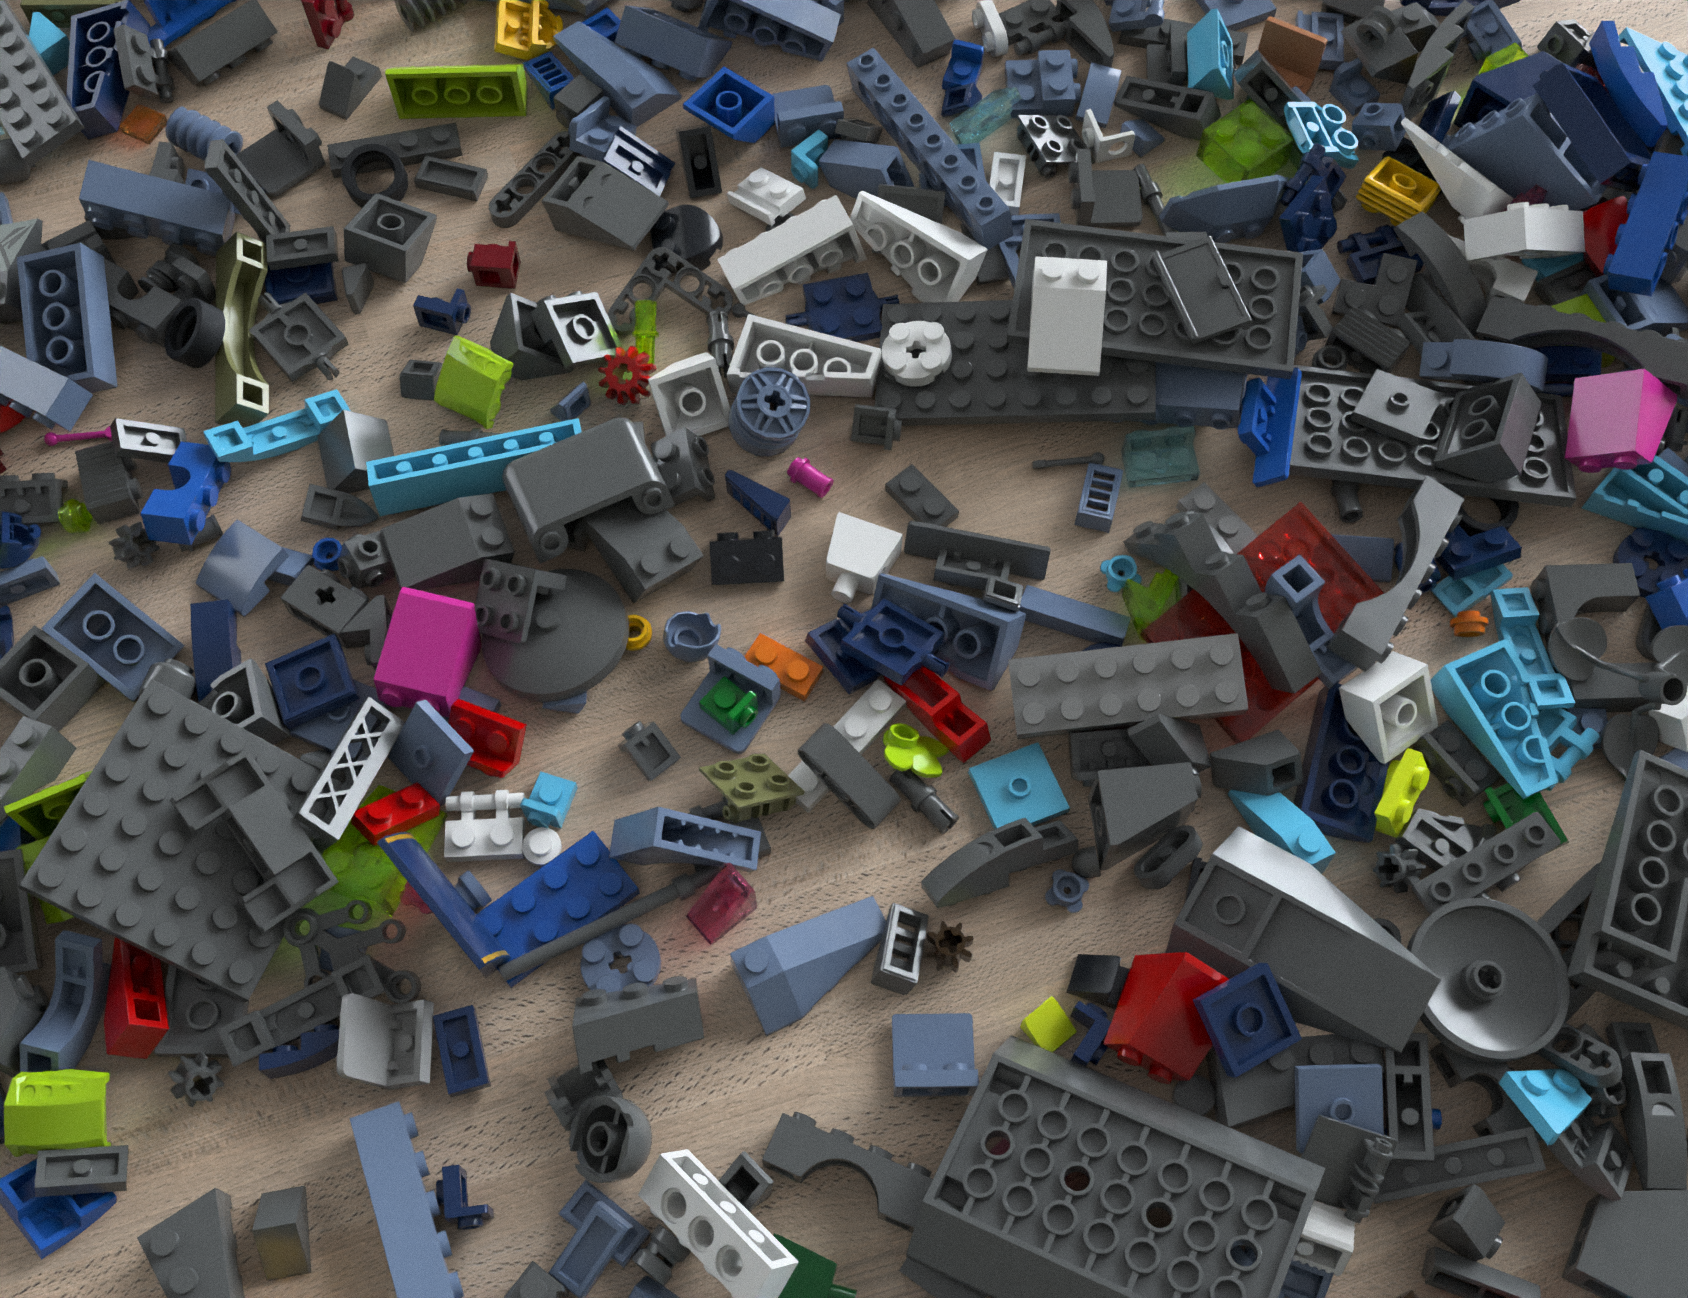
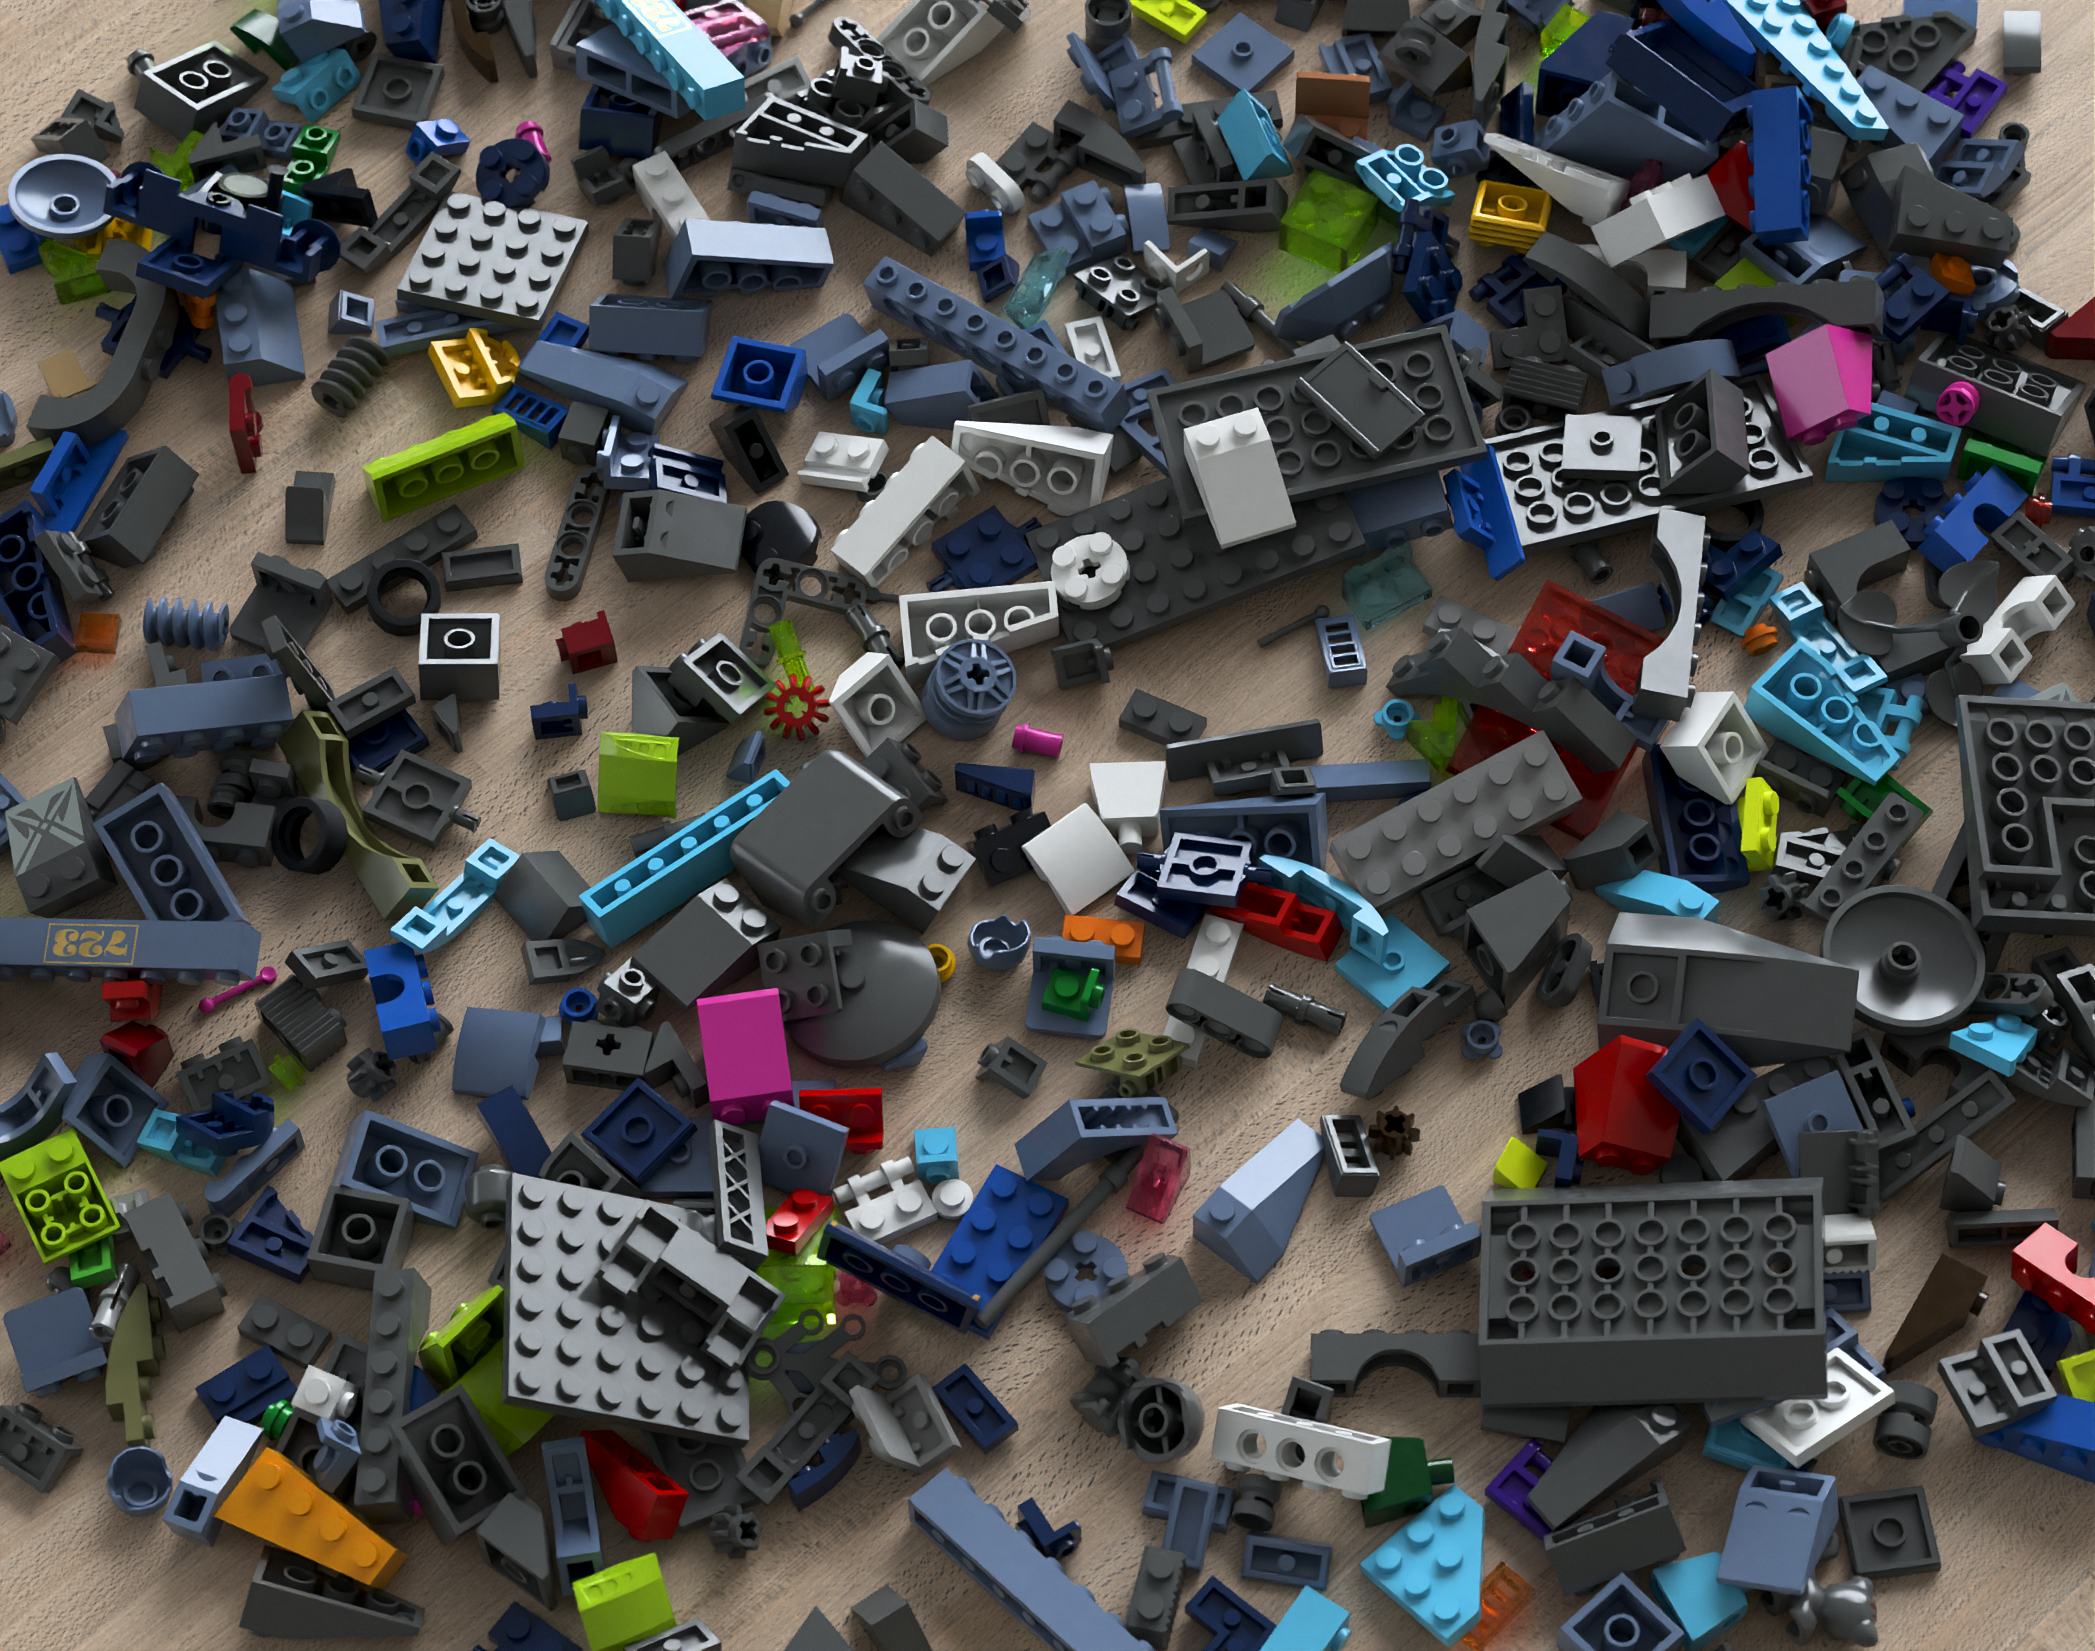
camera: 20 degrees left, 5 degrees down
lime plate [883,723,949,778] -> none
none -> white slope [1021,803,1135,915]
none -> medium azure slope [1257,855,1389,965]

